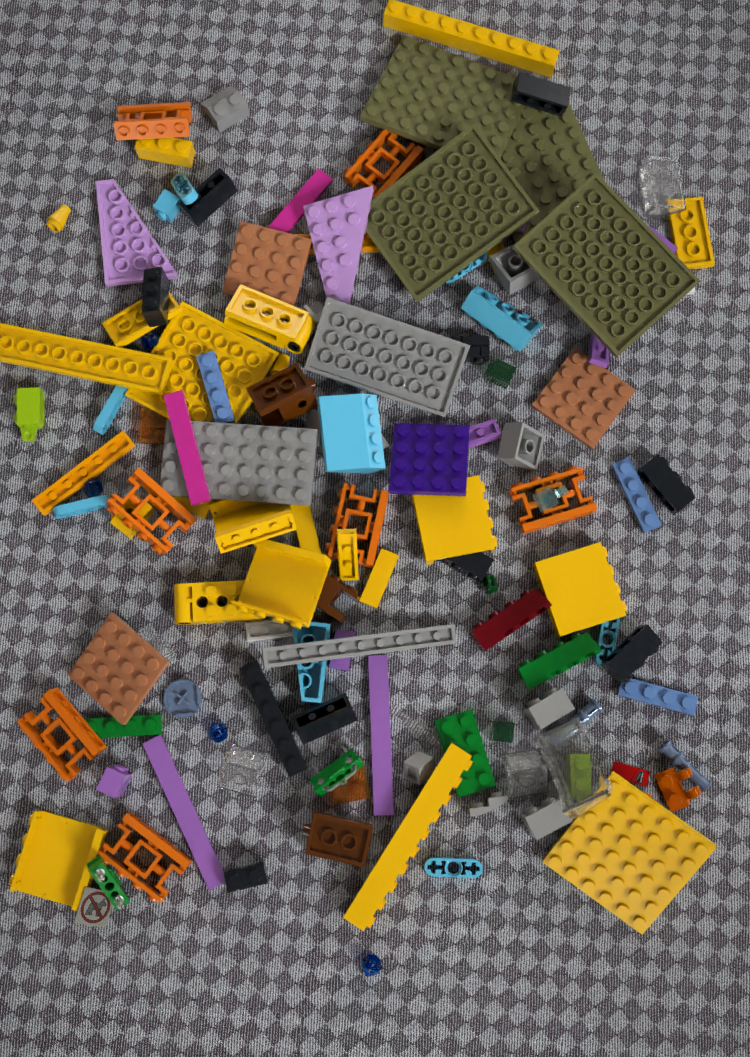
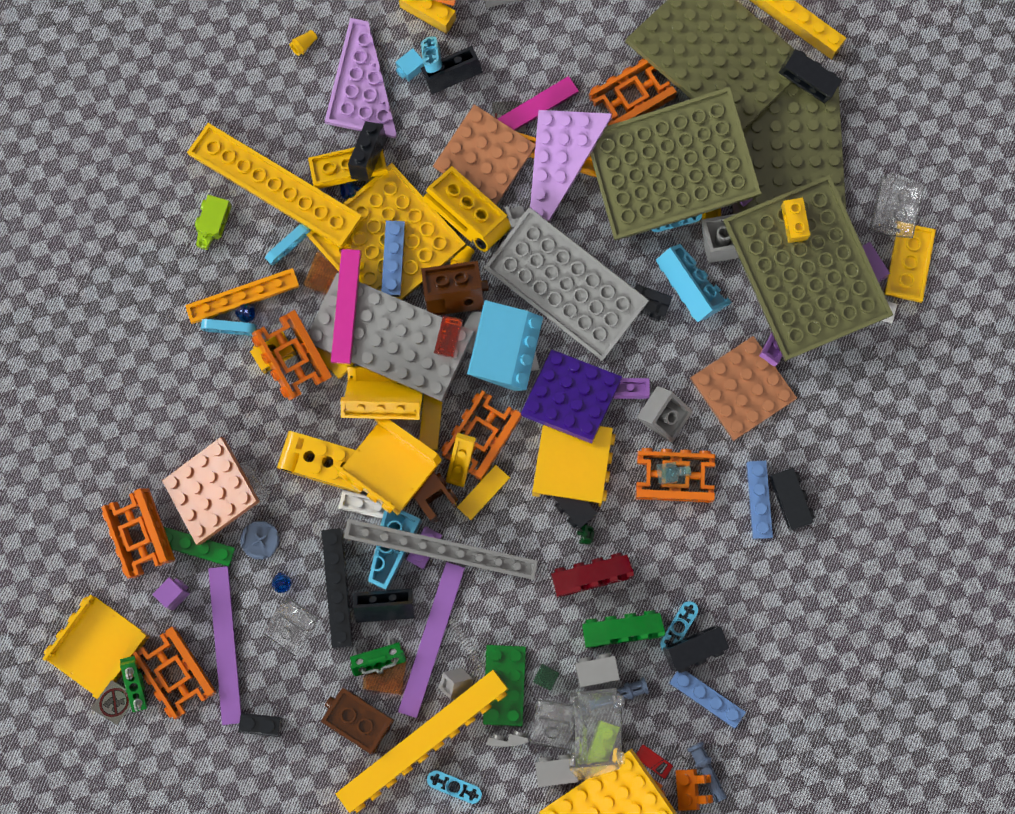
camera: 25 degrees right, 0 degrees up
clear green brick [486,359,516,389] -> none
yellow panel [532,542,627,638] -> none
none -> clear red tile [434,316,463,358]
none -> yellow brick [781,197,810,243]

